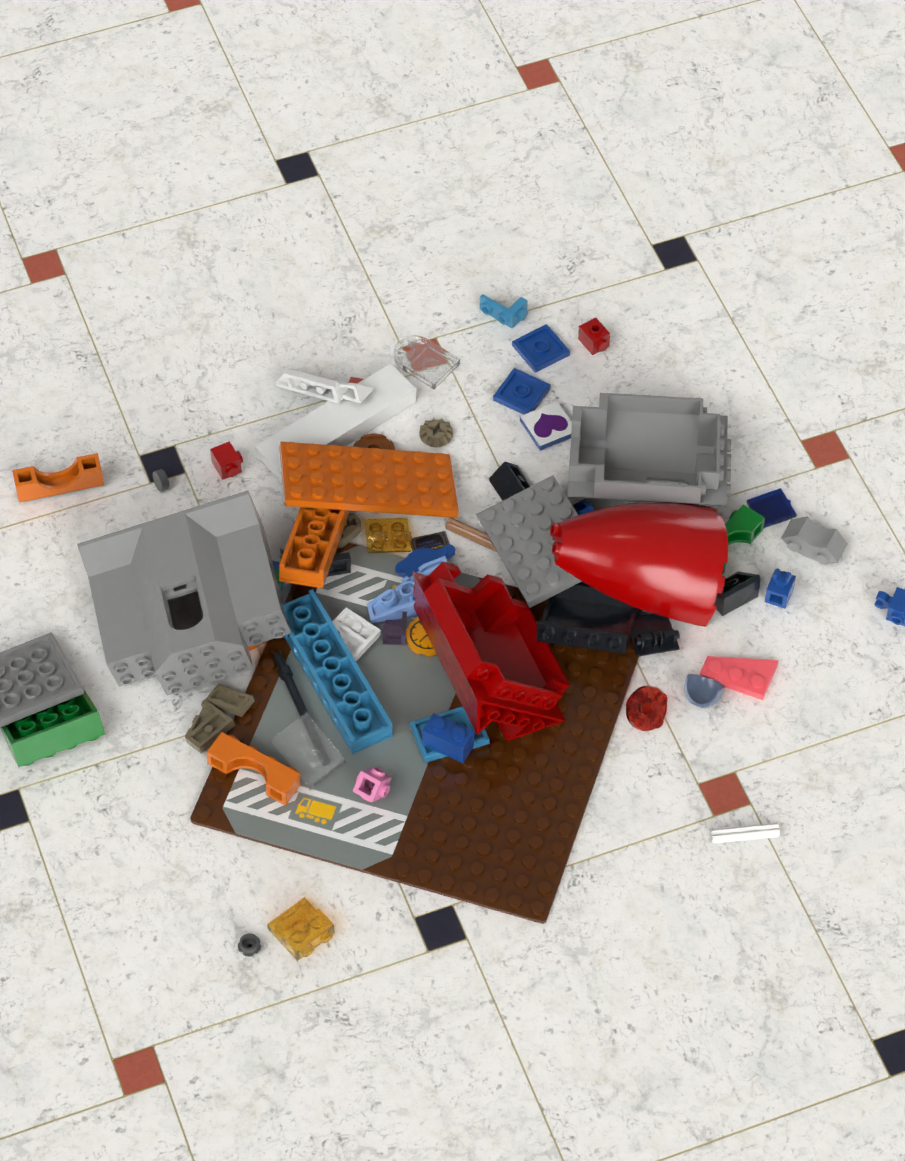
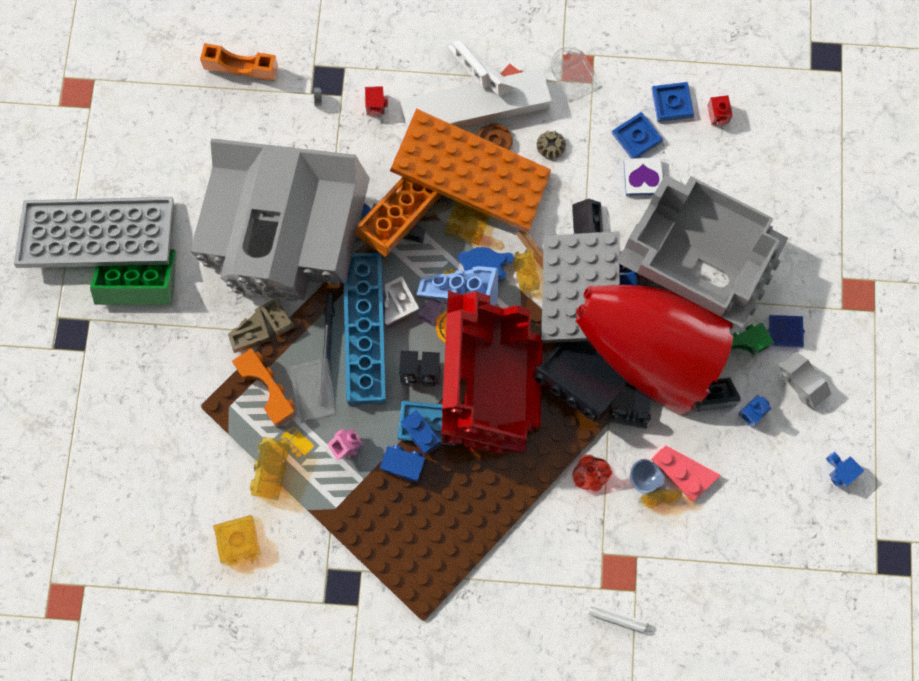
camera: 25 degrees right, 20 degrees up
dark grey plate [238,933,261,957] -> none
black sticker [409,531,449,552] -> none
dark azure bracket [480,294,528,329] -> none
none -> clear yellow brick [250,437,290,500]
none -> blue brick [380,445,426,483]
none -> black piece [399,350,440,387]
none -> clear yellow hinge [513,248,540,293]
none -> clear yellow slope [638,490,682,508]

